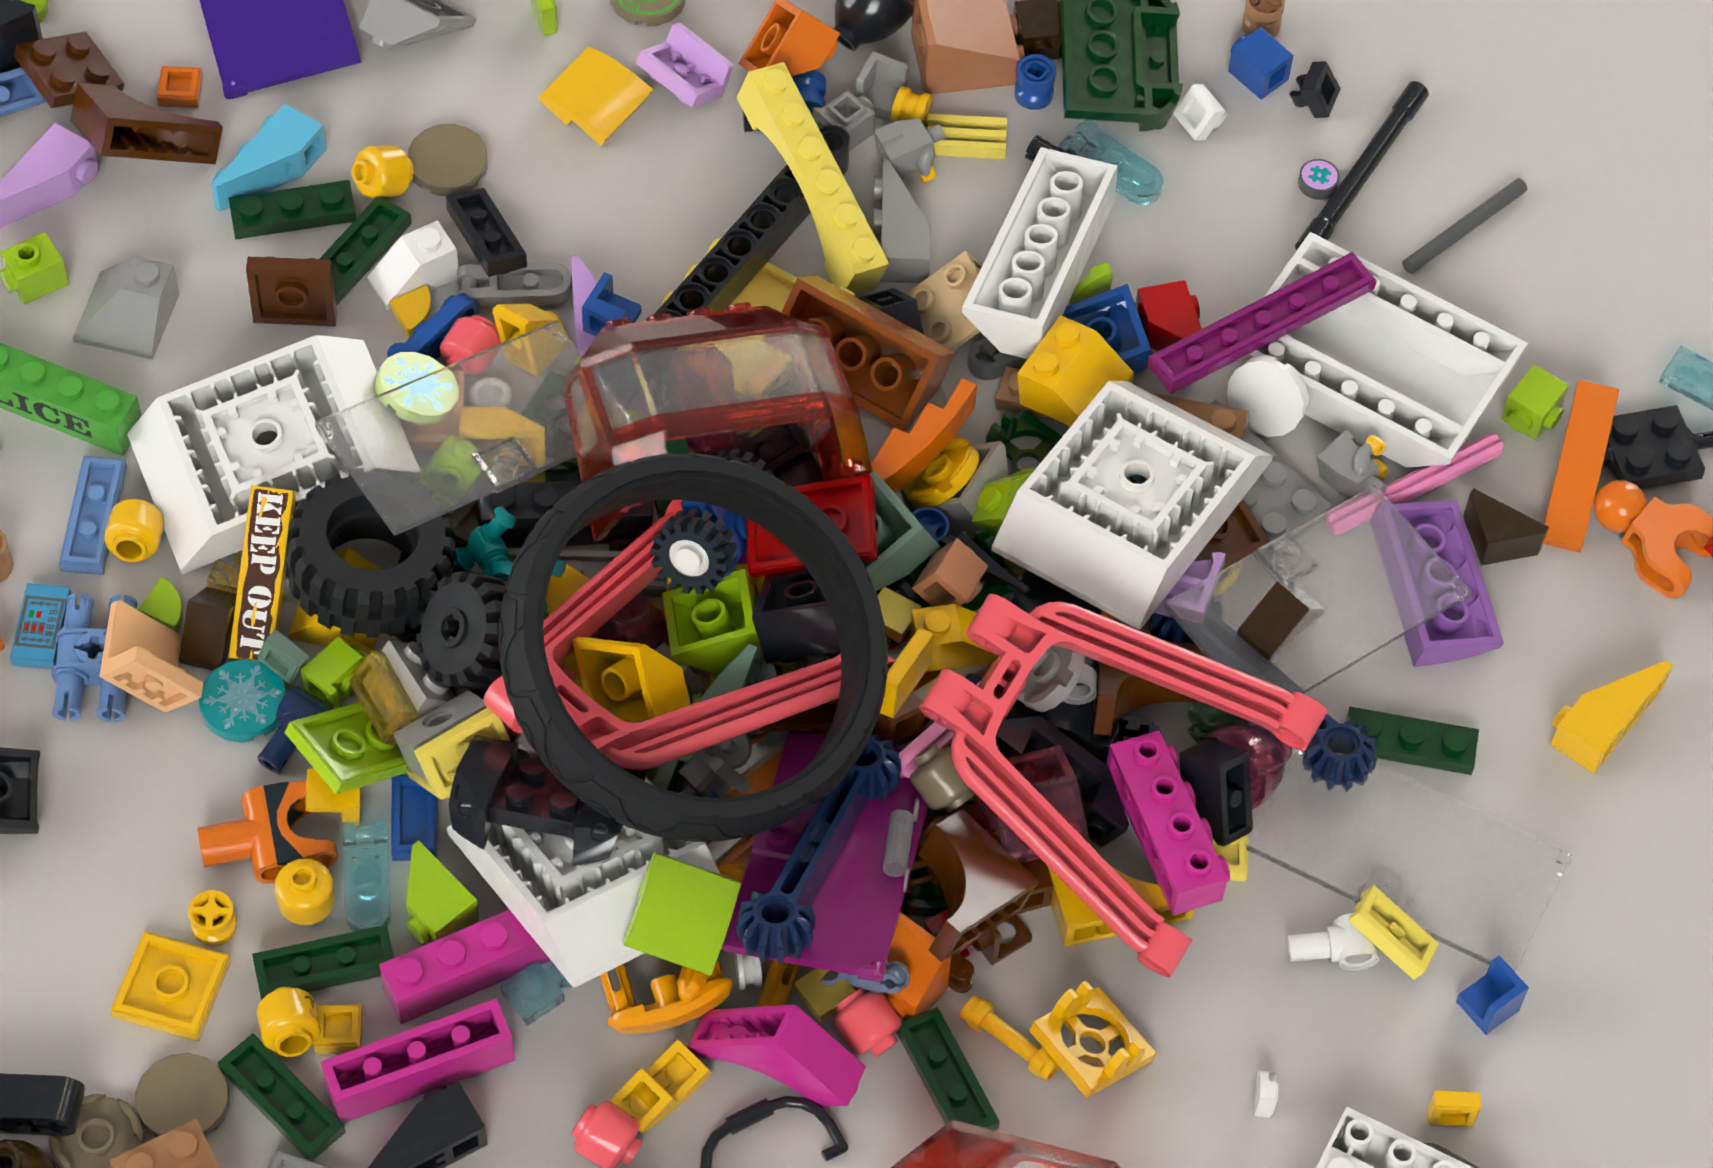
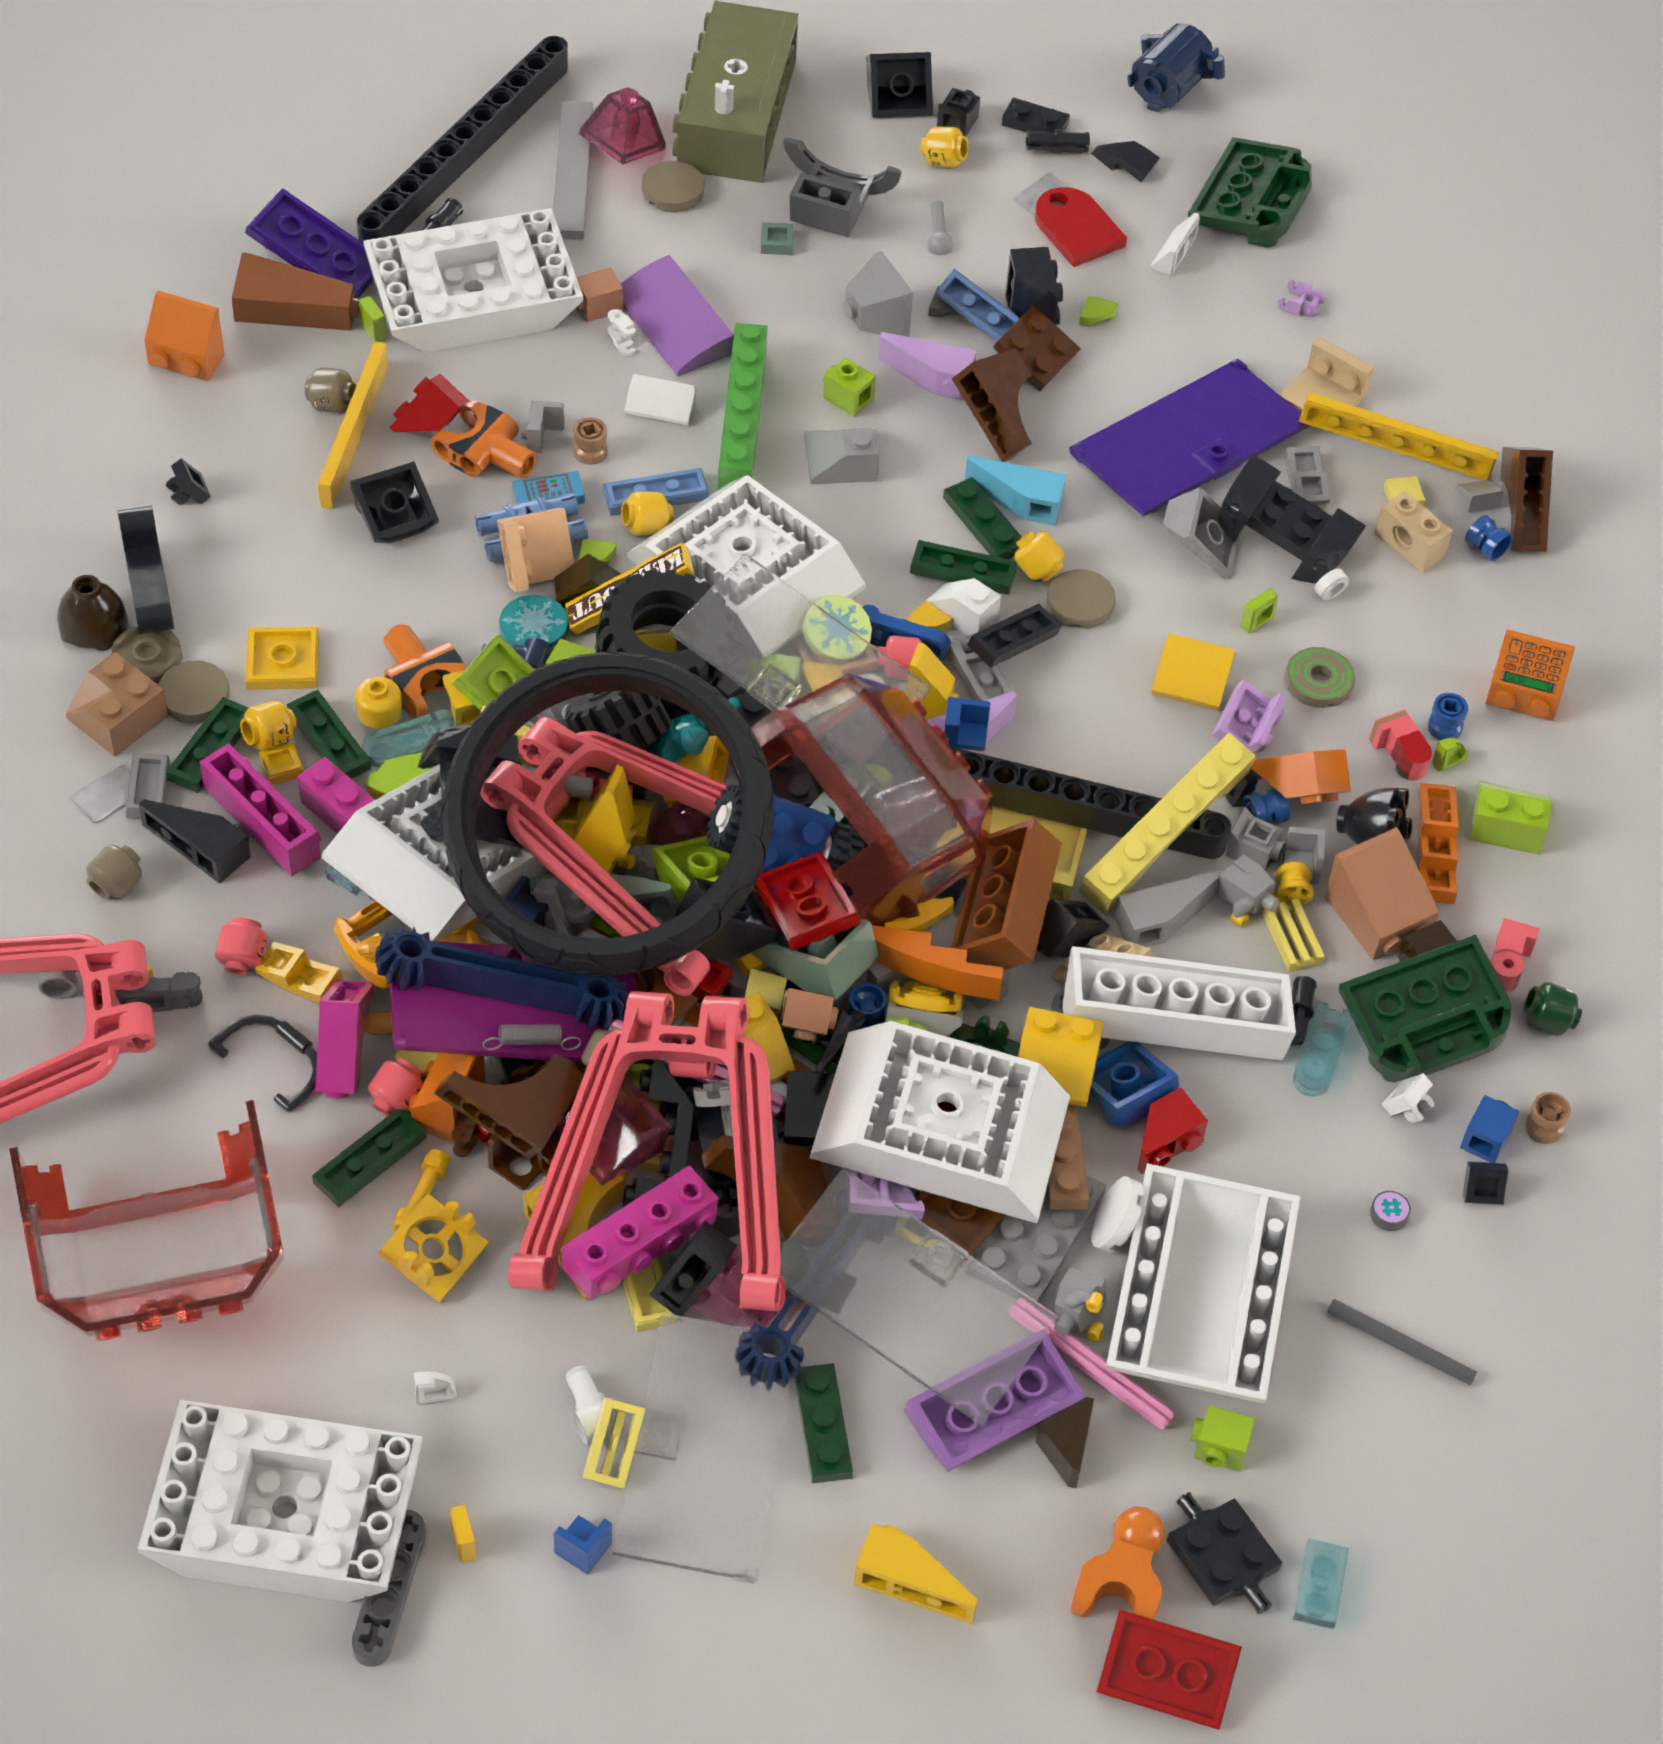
camera: 70 degrees right, 5 degrees down
orange tile [157,66,203,108] -> none
yellow wheel [188,890,237,946] -> none
reddish brown plate [246,256,337,326] -> none
sand green tile [257,629,310,684] -> none
lime slope [623,851,741,976] -> none
sand blue arm [820,961,910,994] -> none
yellow tile [880,628,934,718] -> none
blue wheel [1014,54,1056,110] -> none
lime tile [1069,262,1113,305] -> none
magenta tile [1147,252,1377,394] -> none
dark brown slope [1236,581,1325,662] -> none
black piece [1295,81,1429,251] -> none
orange slope [1543,379,1620,553] -> none

